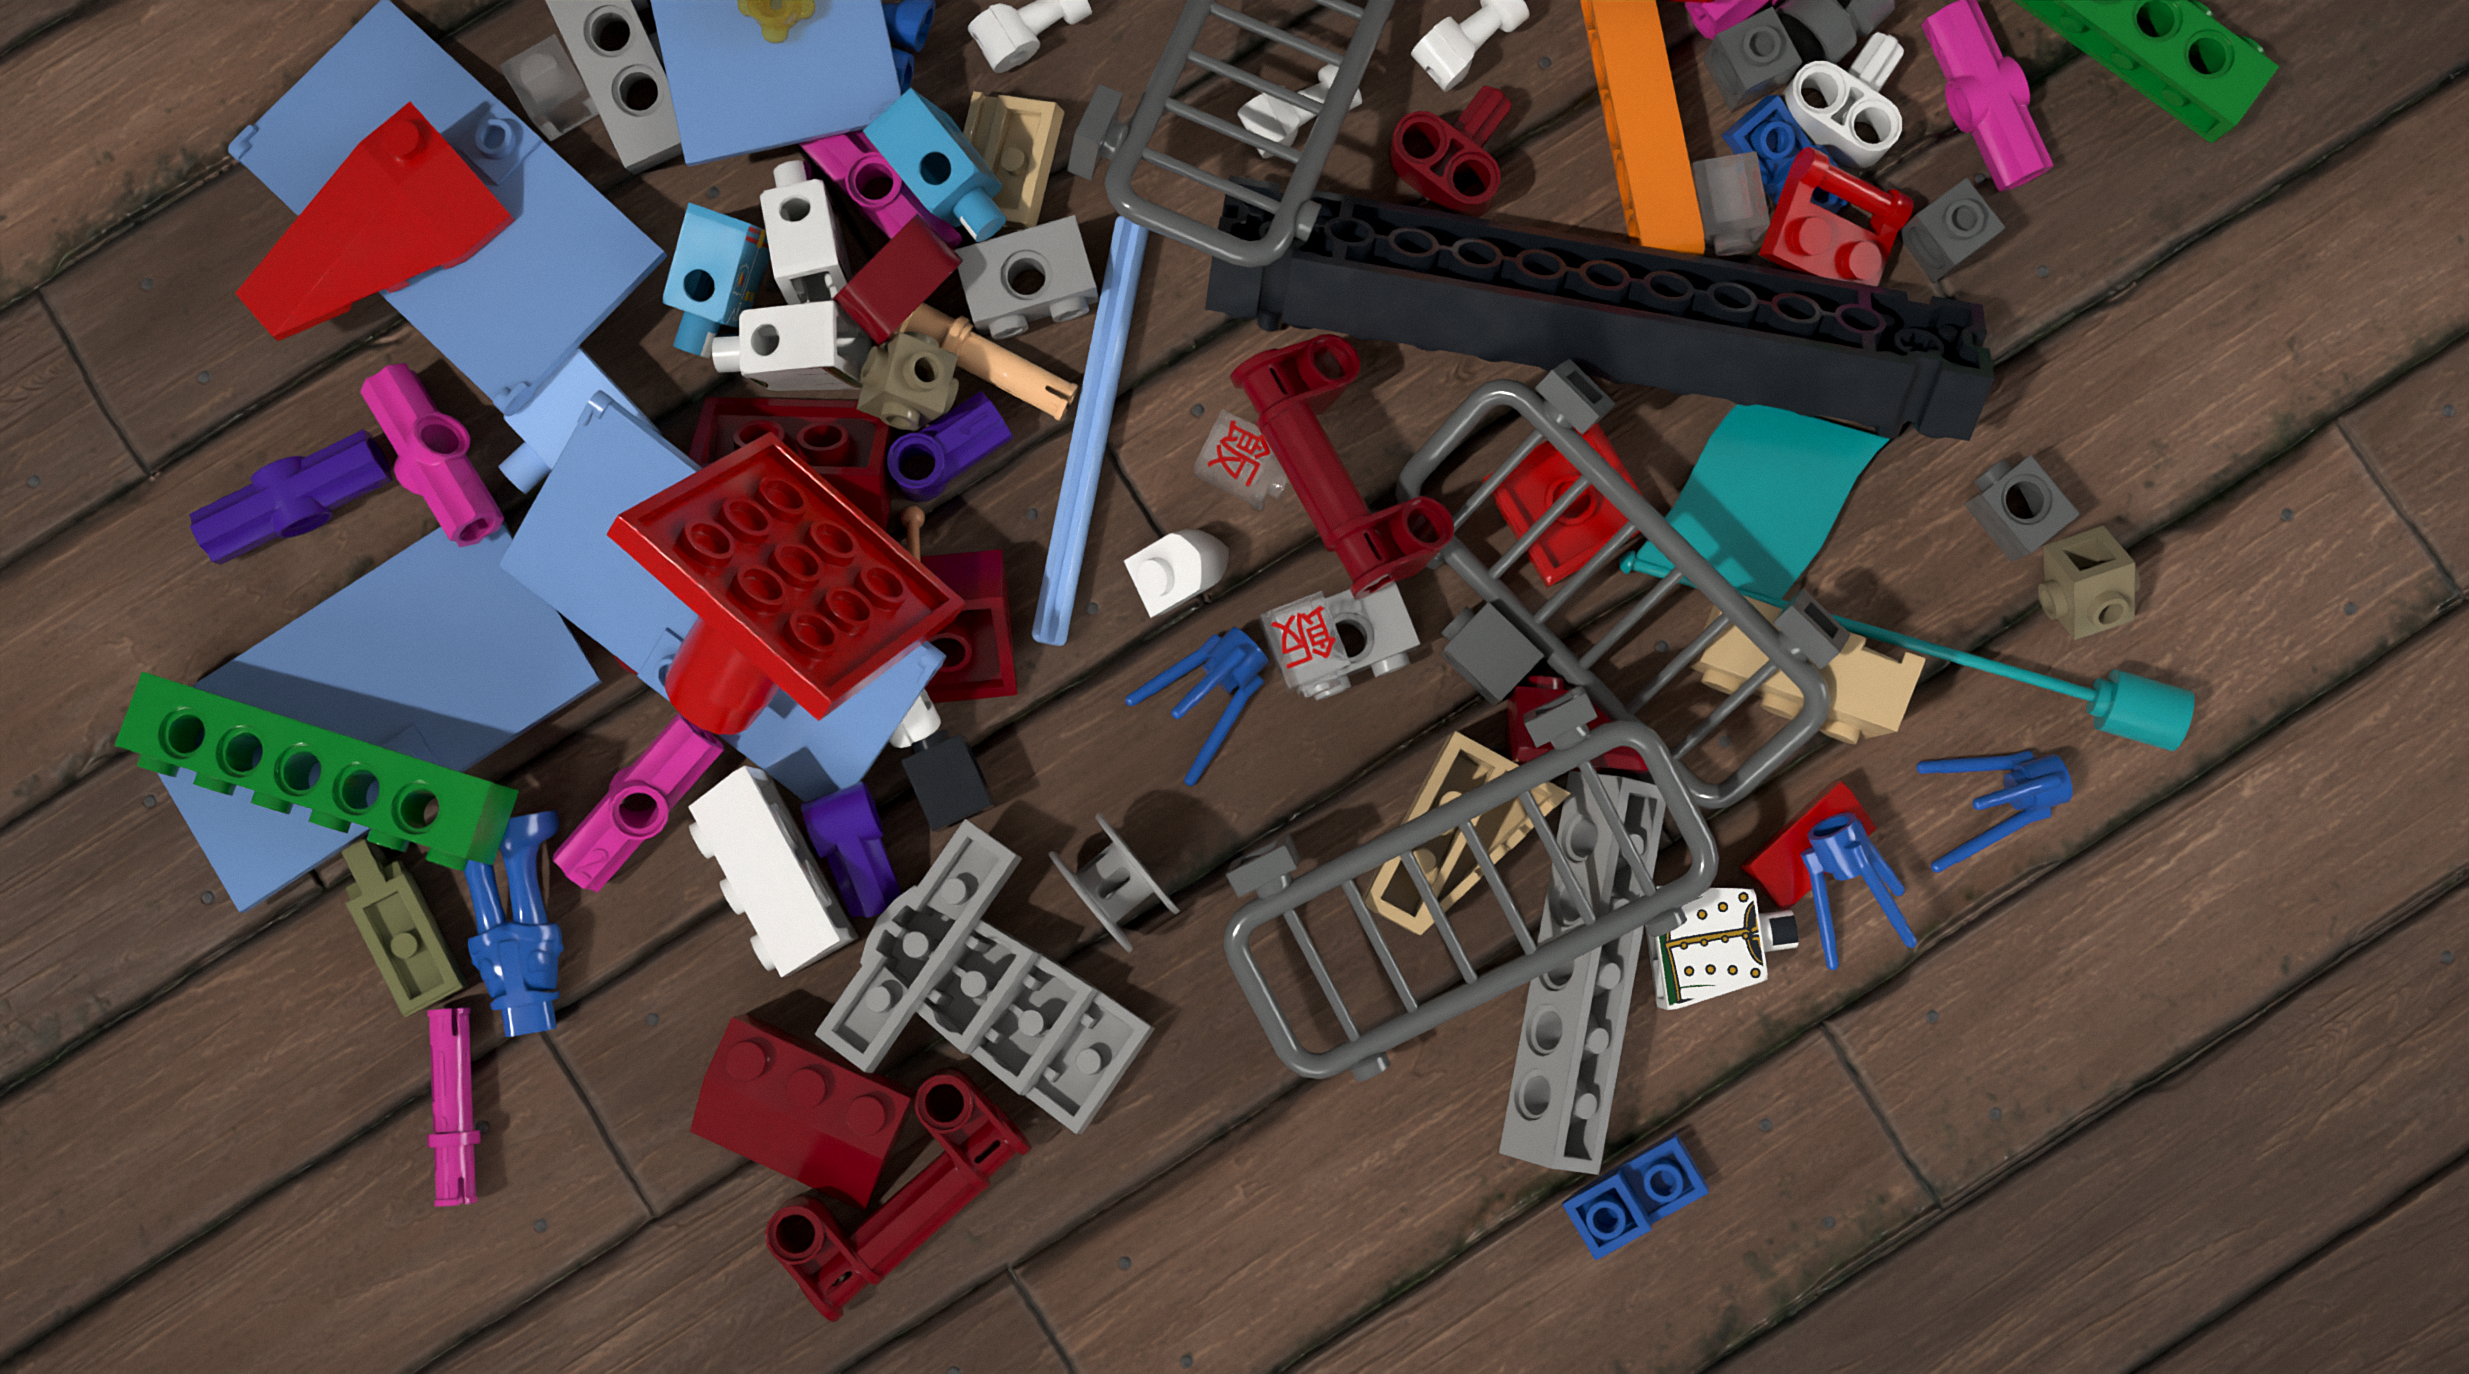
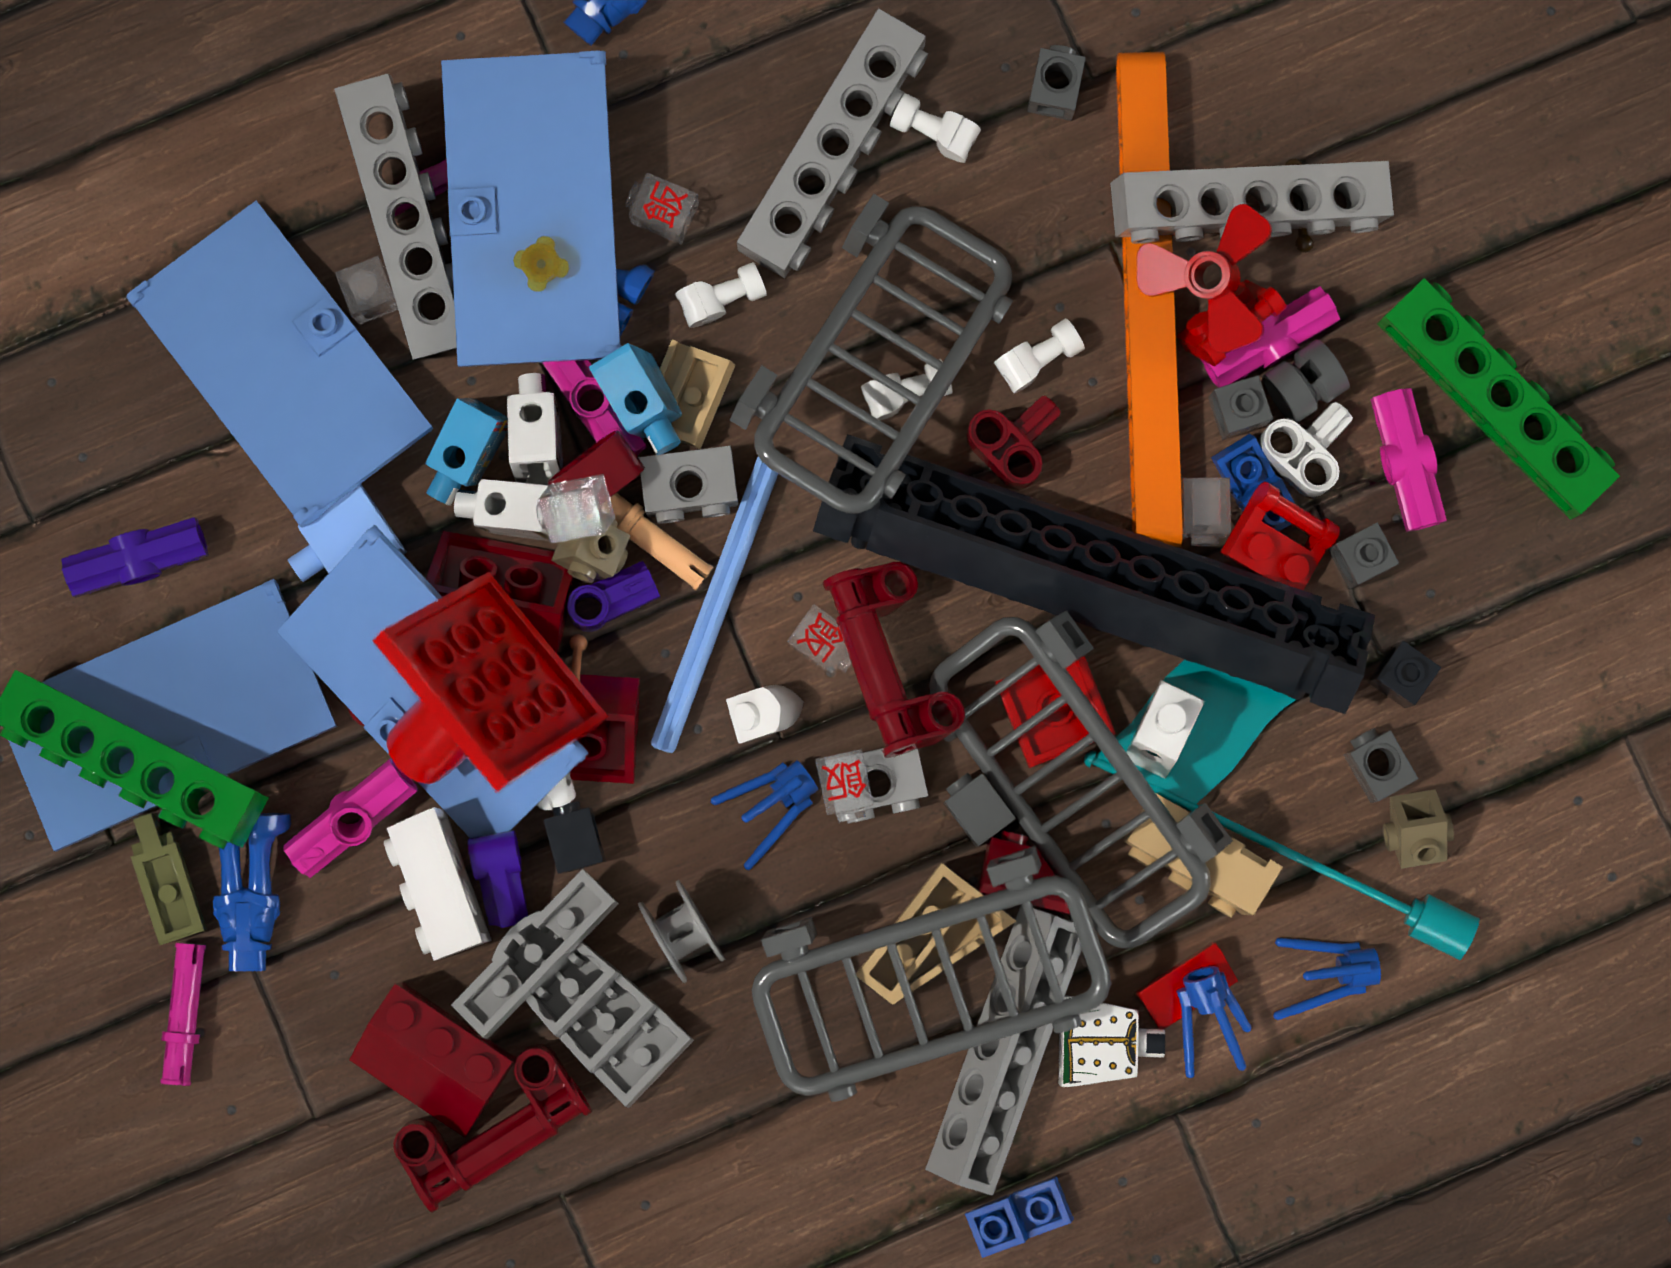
camera: 10 degrees right, 0 degrees up
red wedge [235,101,515,341] -> none
dark pink piece [360,363,505,548] -> none
none -> clear brick [536,474,616,543]
none -> white torso [1126,680,1205,779]
none -> black brick [1368,641,1442,708]

